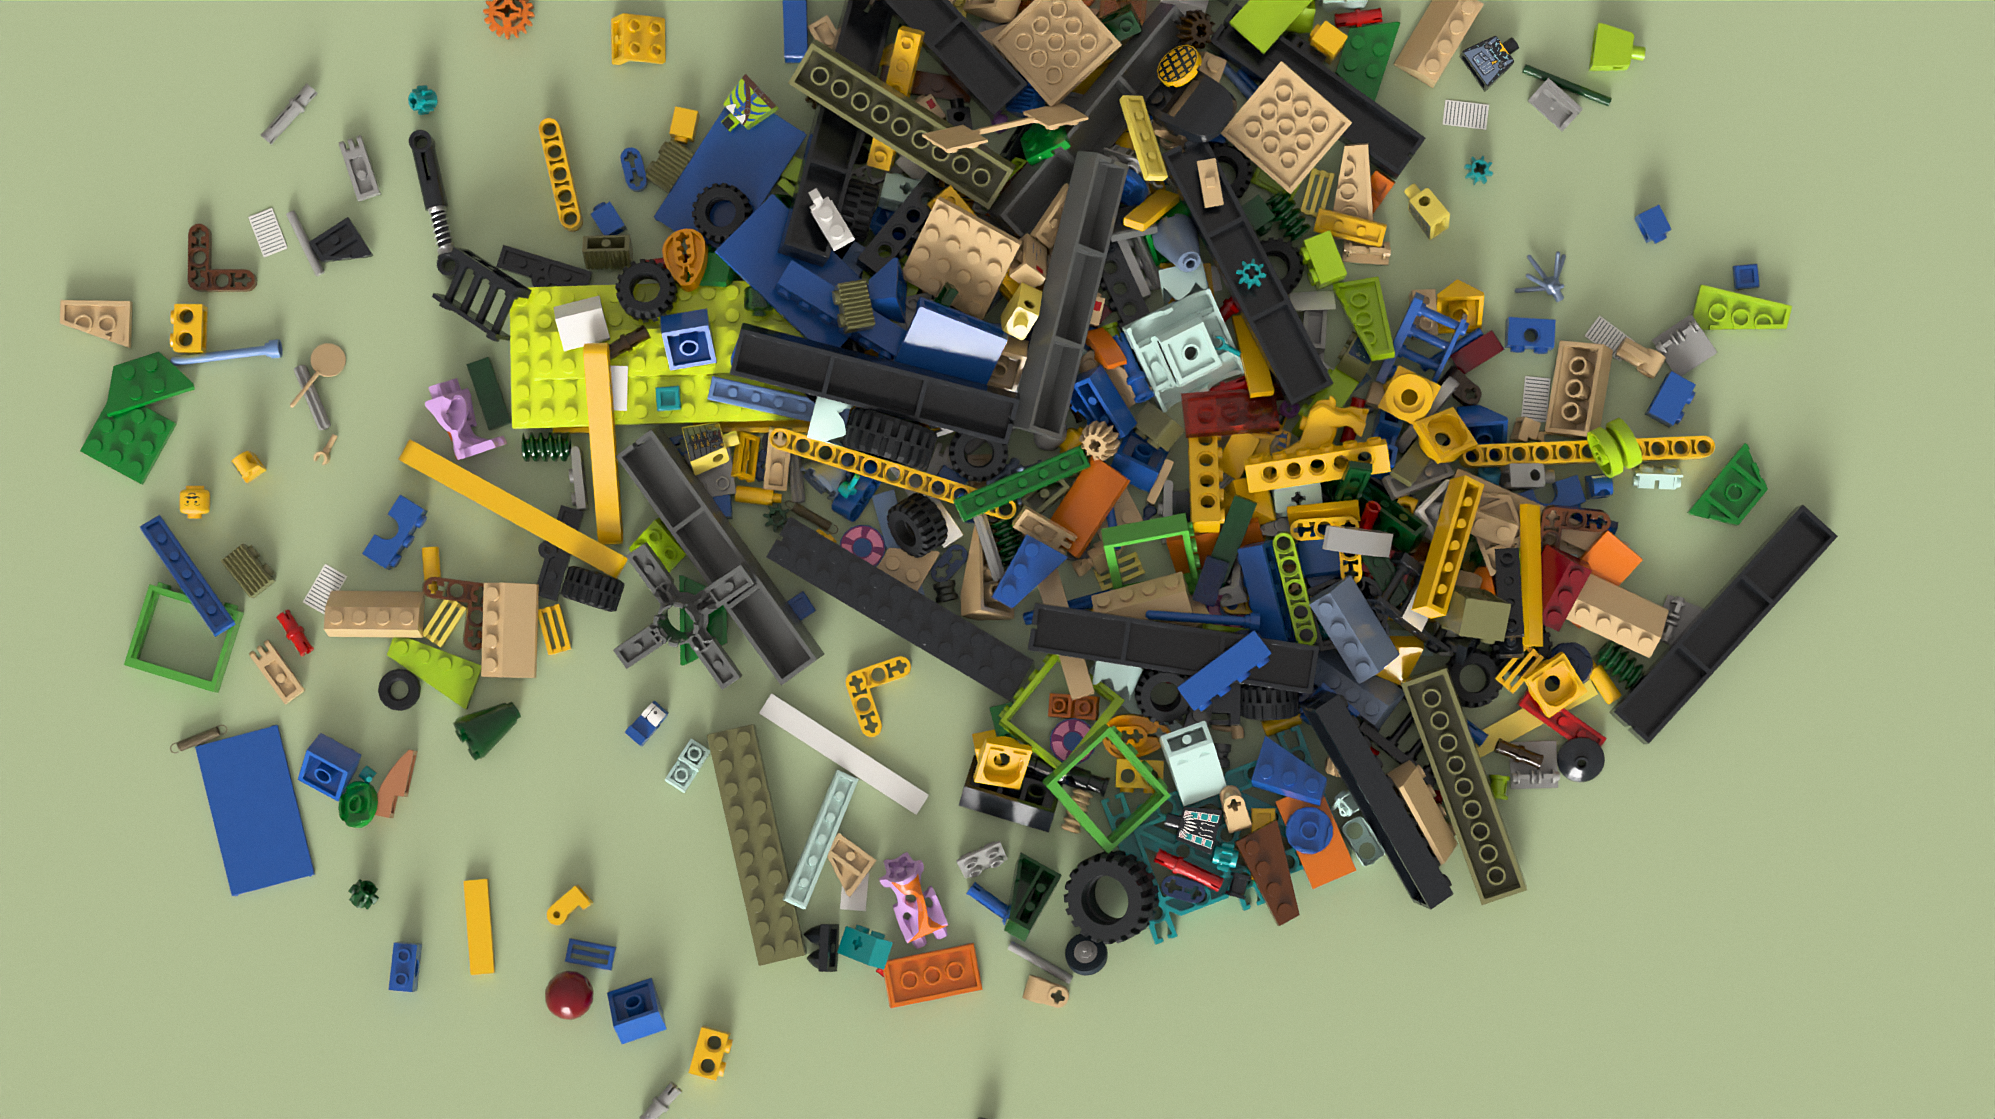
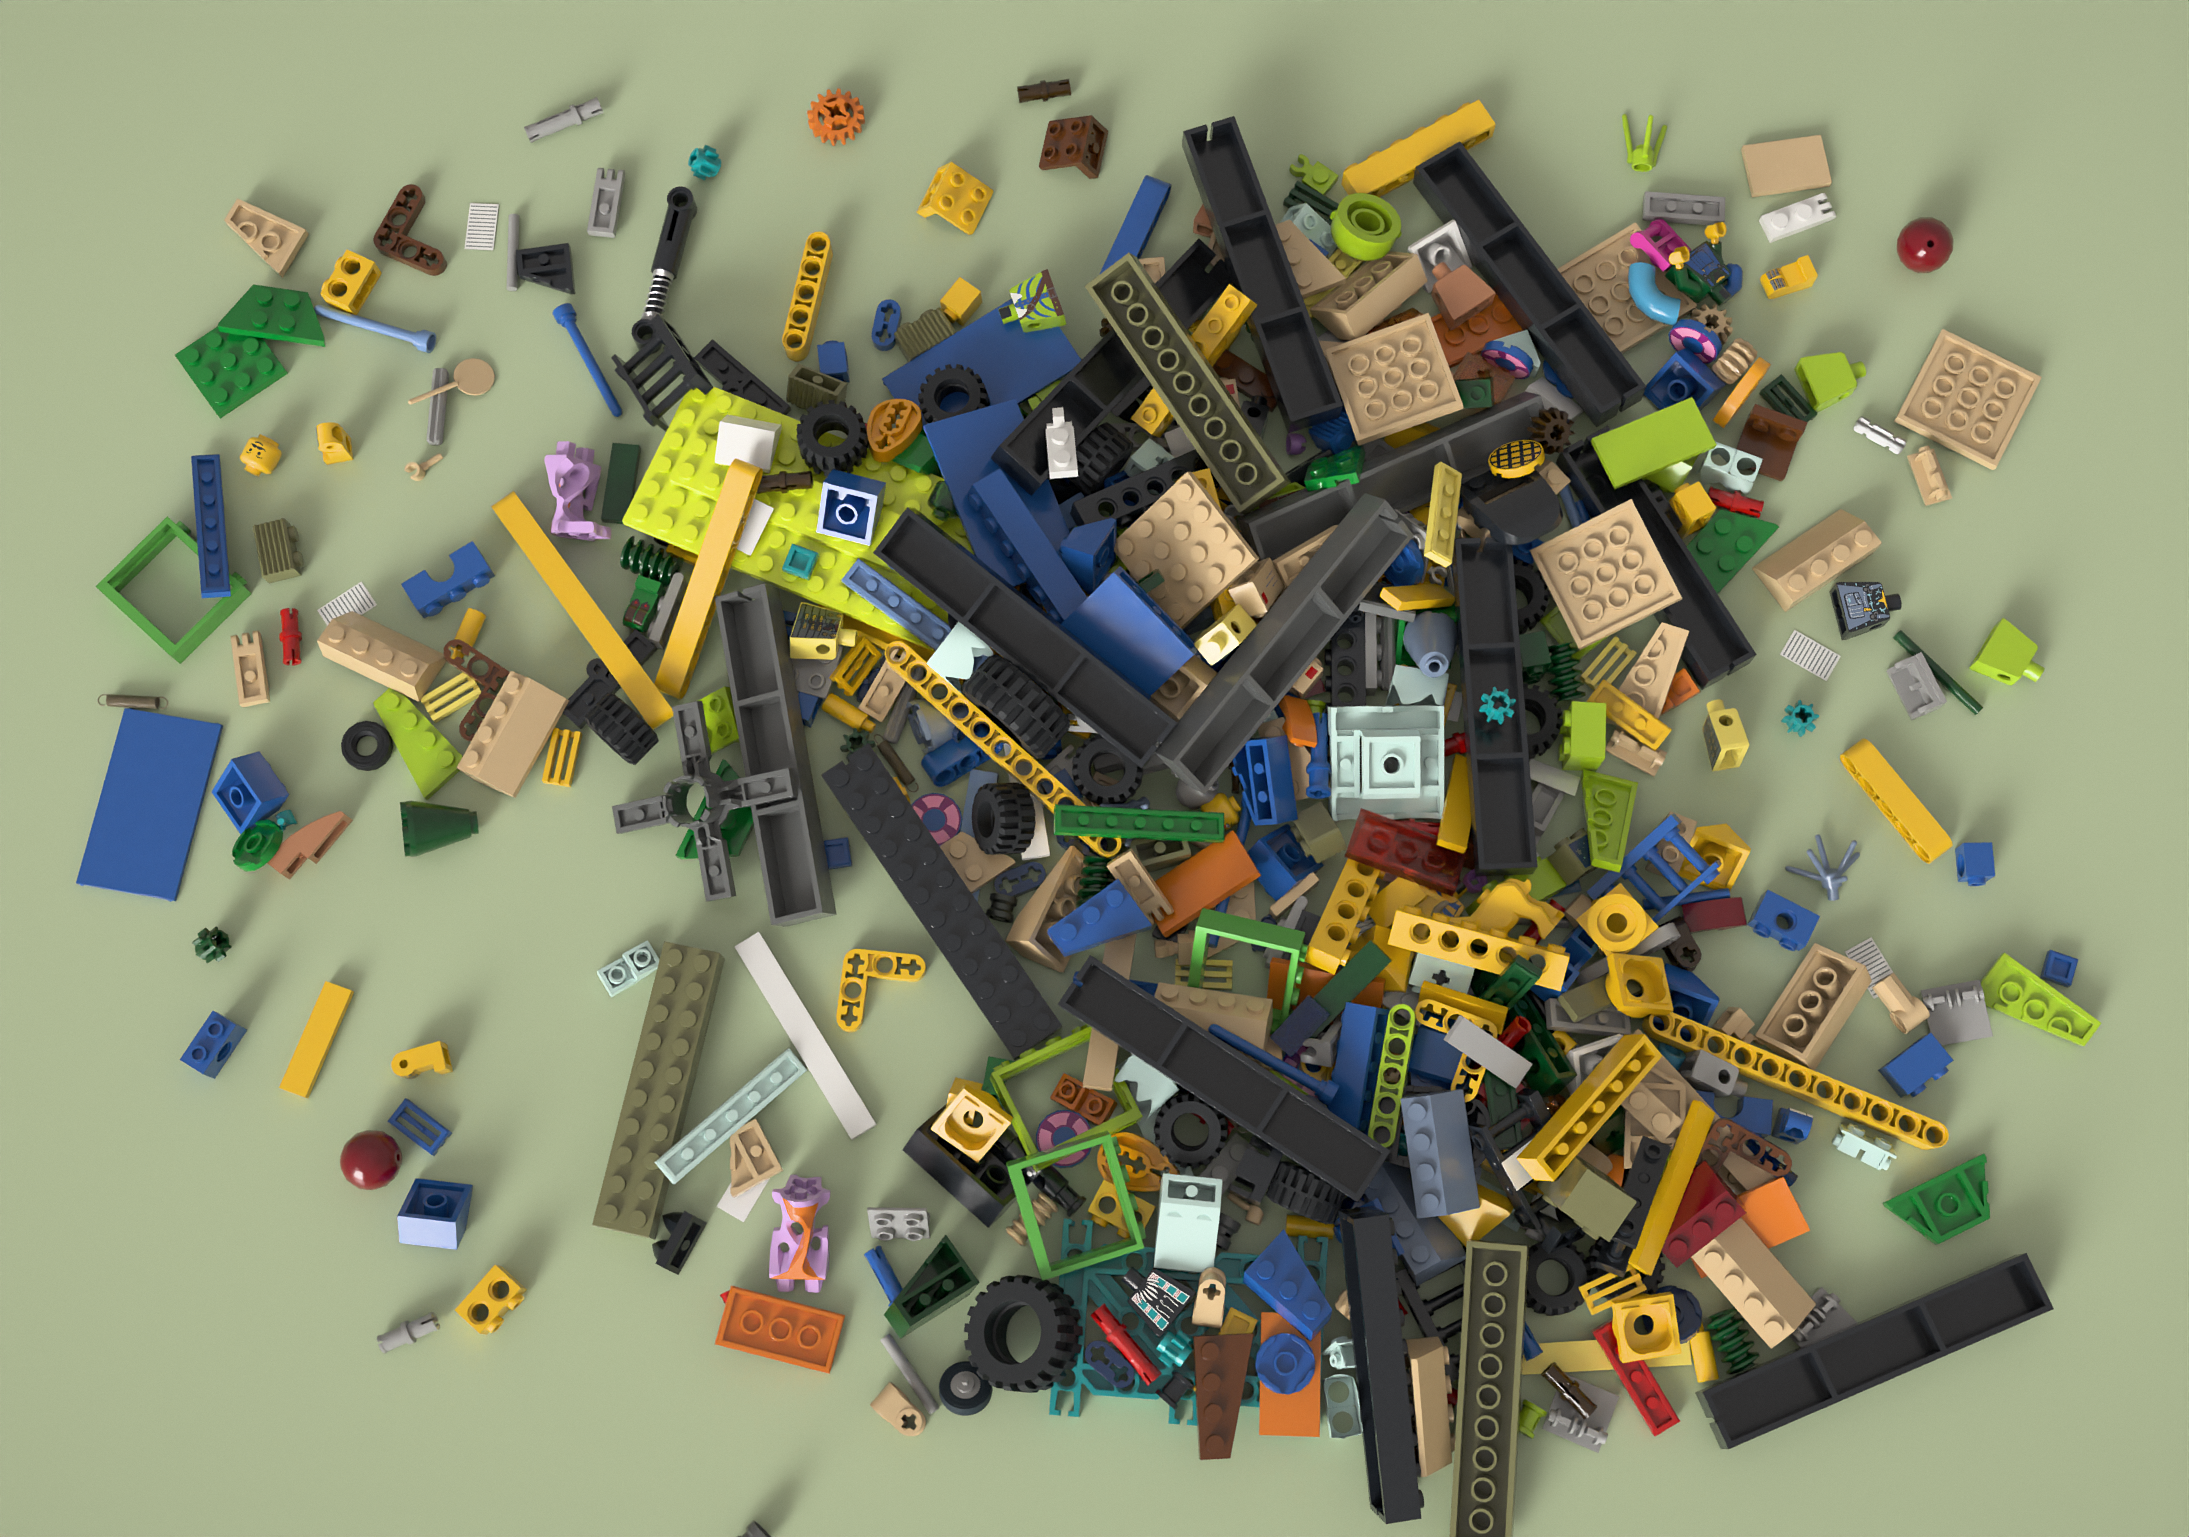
camera: 25 degrees right, 10 degrees down
blue leg [625,701,669,746] -> none
olive brick [832,279,875,334] -> none
teal brick [837,924,893,970] -> none
teal hand [838,474,860,498] -> none
tan hinge [922,103,1088,153] -> none
light grey axle [973,513,1005,581] -> none
tan gear [1079,420,1120,461] -> none
blue brick [1177,630,1272,711] -> none
tan piece [1197,158,1224,208] -> none
teal hand [1213,336,1241,356] -> none
white sticker [1521,376,1551,422] -> none
black dish [1557,737,1605,782] -> none
lime wheel [1587,417,1642,478] -> none
none -> blue piece [552,303,622,417]
none -> green leg [622,575,666,633]
none -> yellow beam [1840,738,1953,864]

